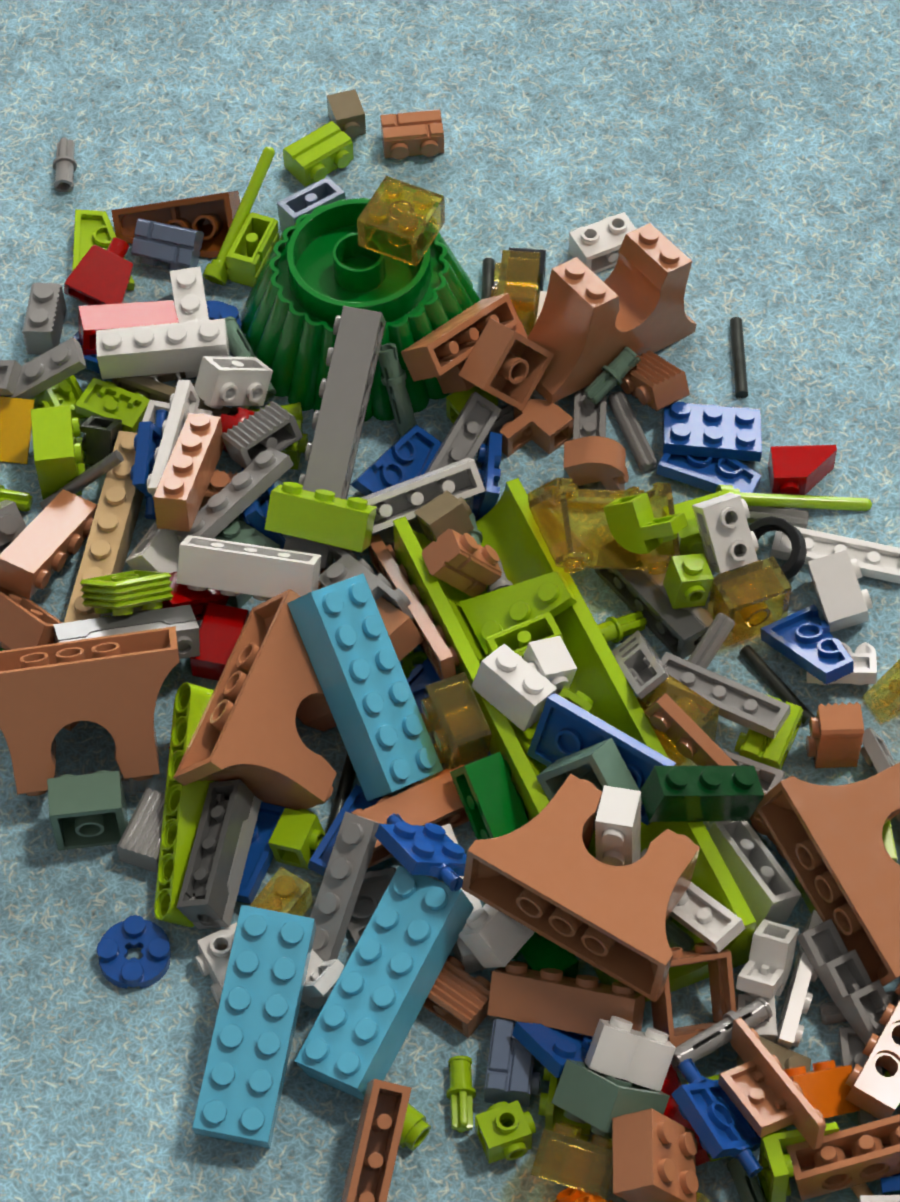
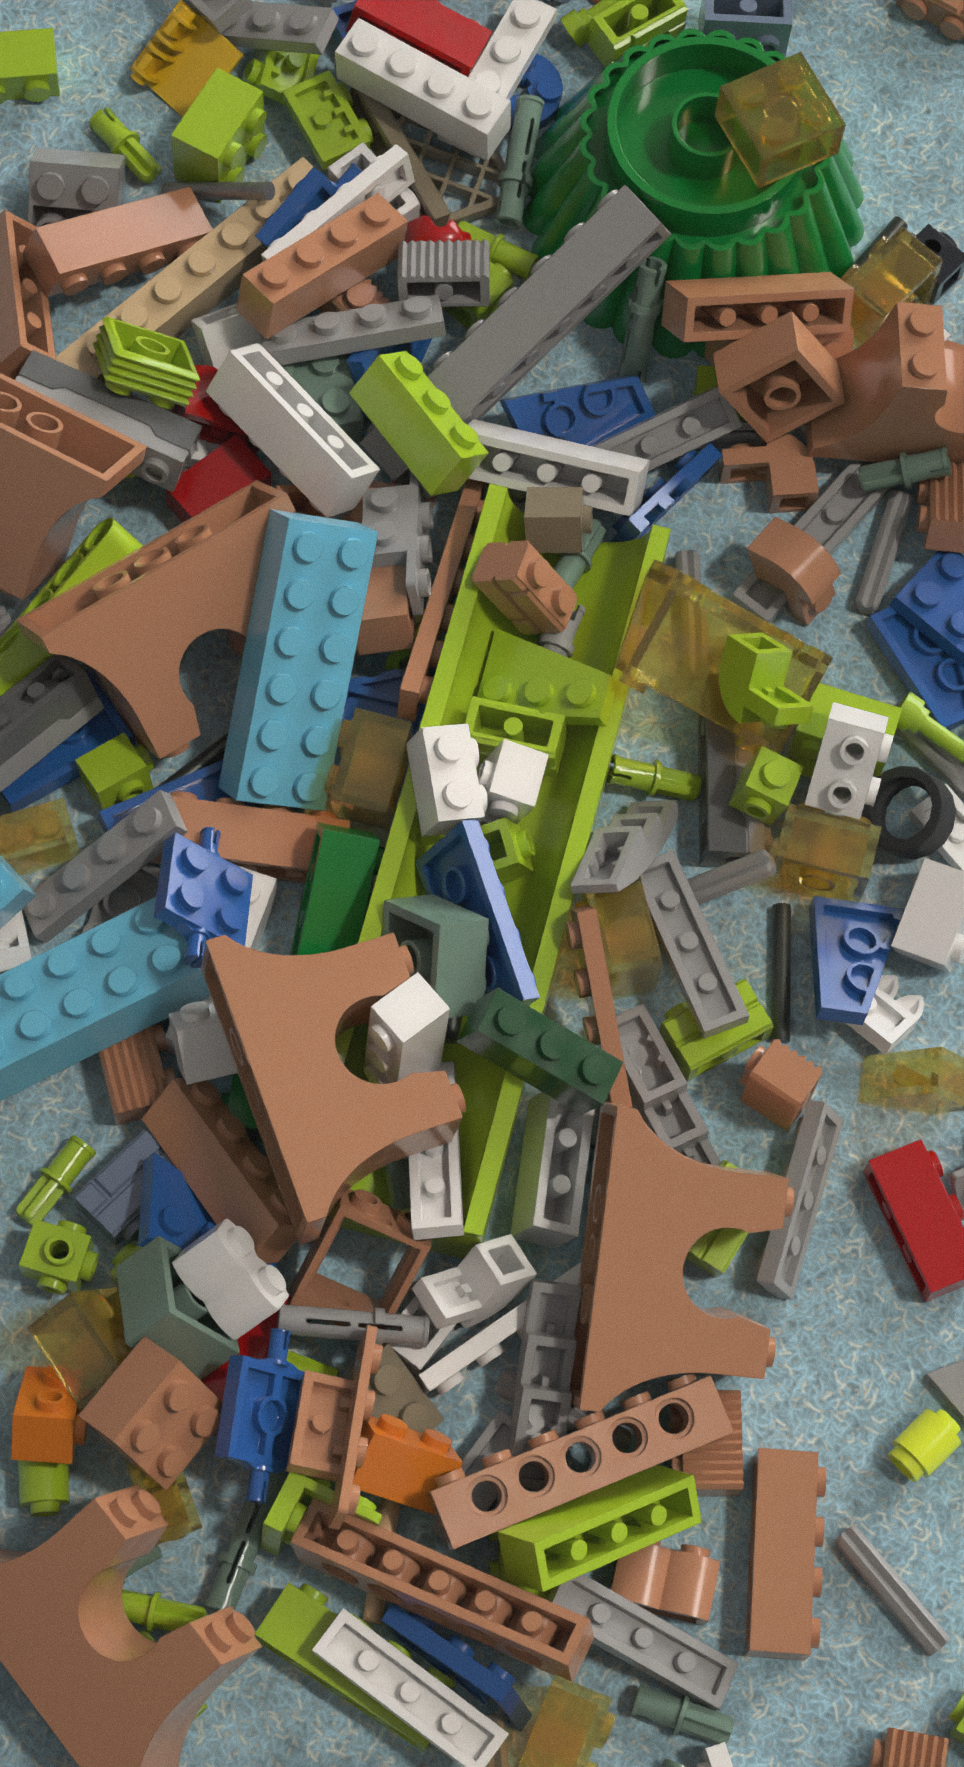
camera: 30 degrees right, 15 degrees up
pearl dark grey brick [80,415,122,467] -> none
white brick [194,356,273,409] -> none

